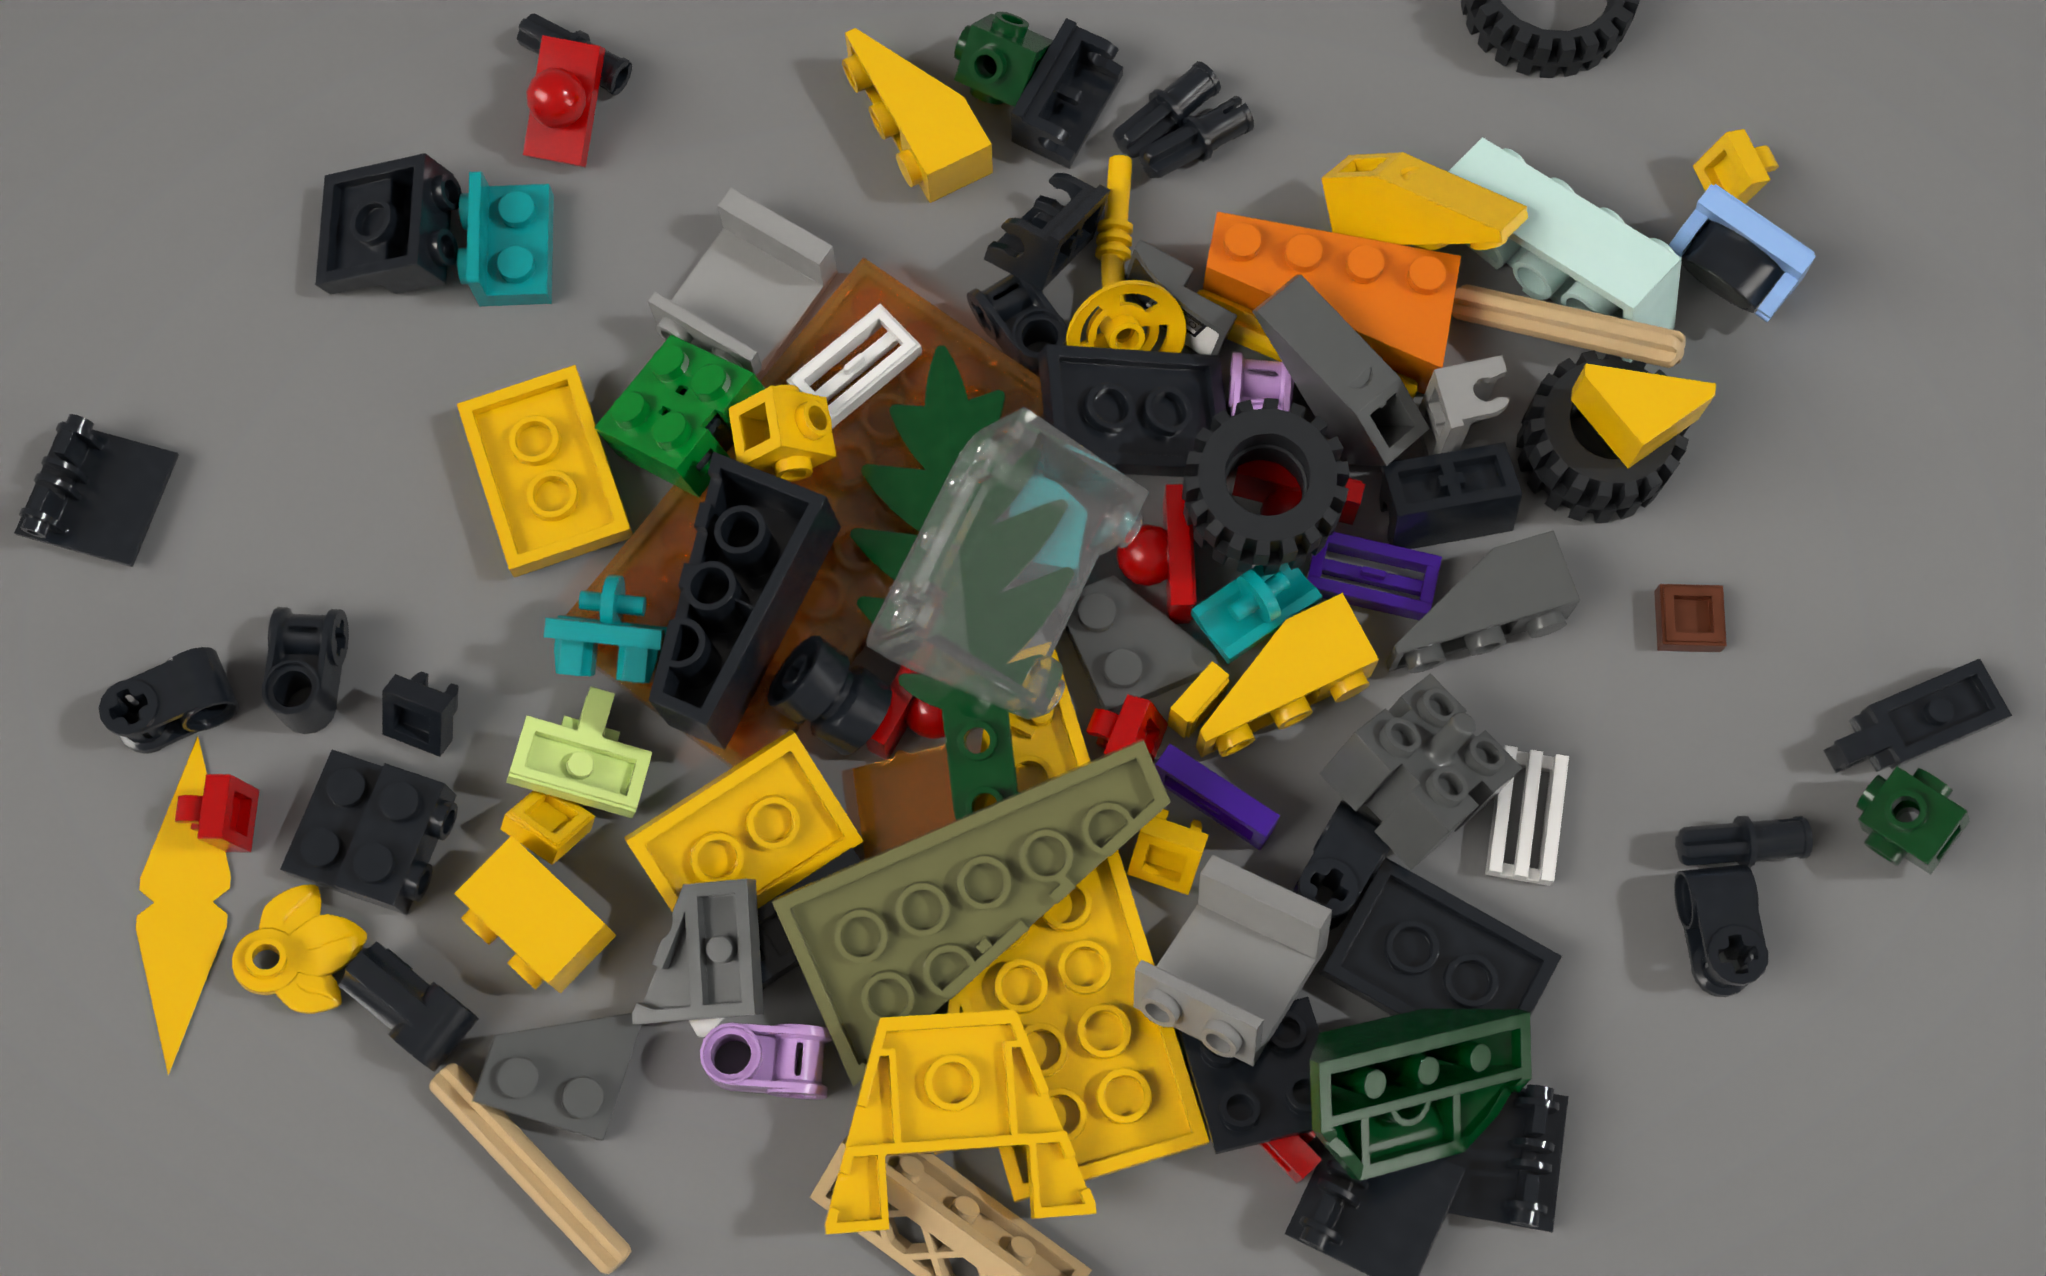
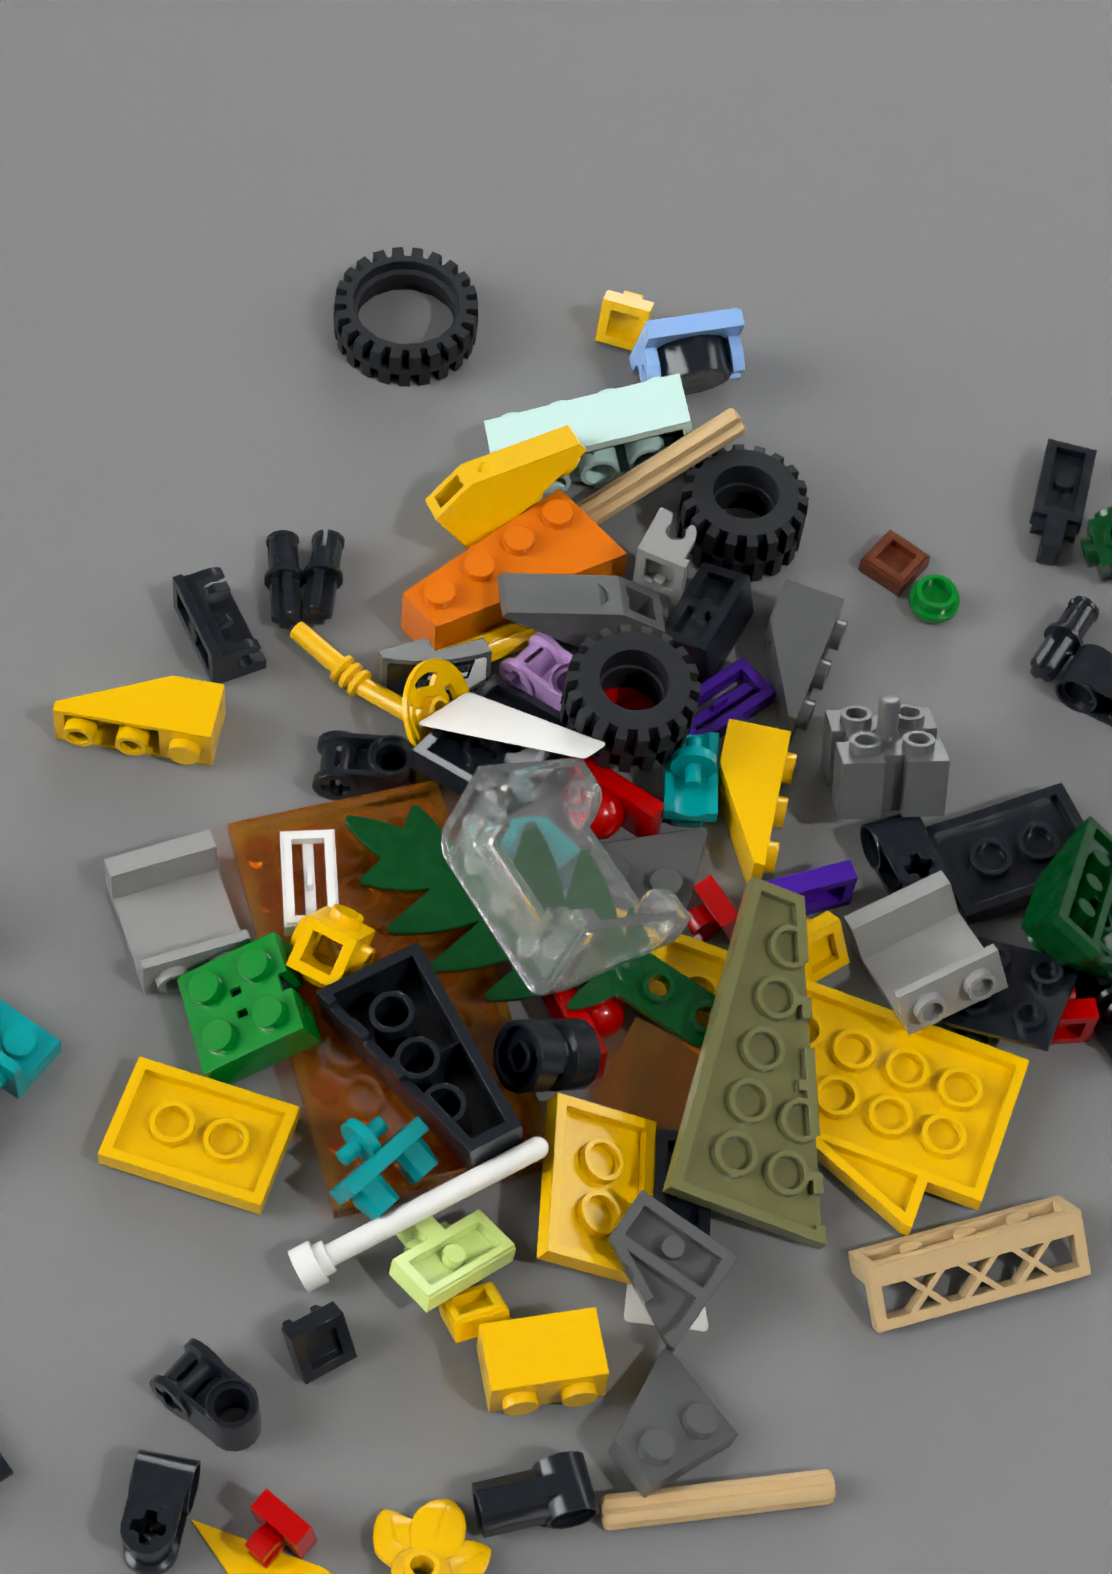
camera: 60 degrees left, 15 degrees down
black plate [280,749,458,915] -> none
lavender piece [700,1023,832,1099] -> none
yellow wing [824,1009,1097,1235] -> none
dark green brick [954,12,1053,107] -> none
black hinge [984,173,1110,291] -> none
yellow tile [1167,661,1230,738] -> none
white tile [1485,745,1569,886] -> none
yellow slope [1571,363,1716,469] -> none
none -> white piece [288,1136,549,1293]
none -> white sticker [419,692,605,759]
none -> green plate [908,574,960,623]

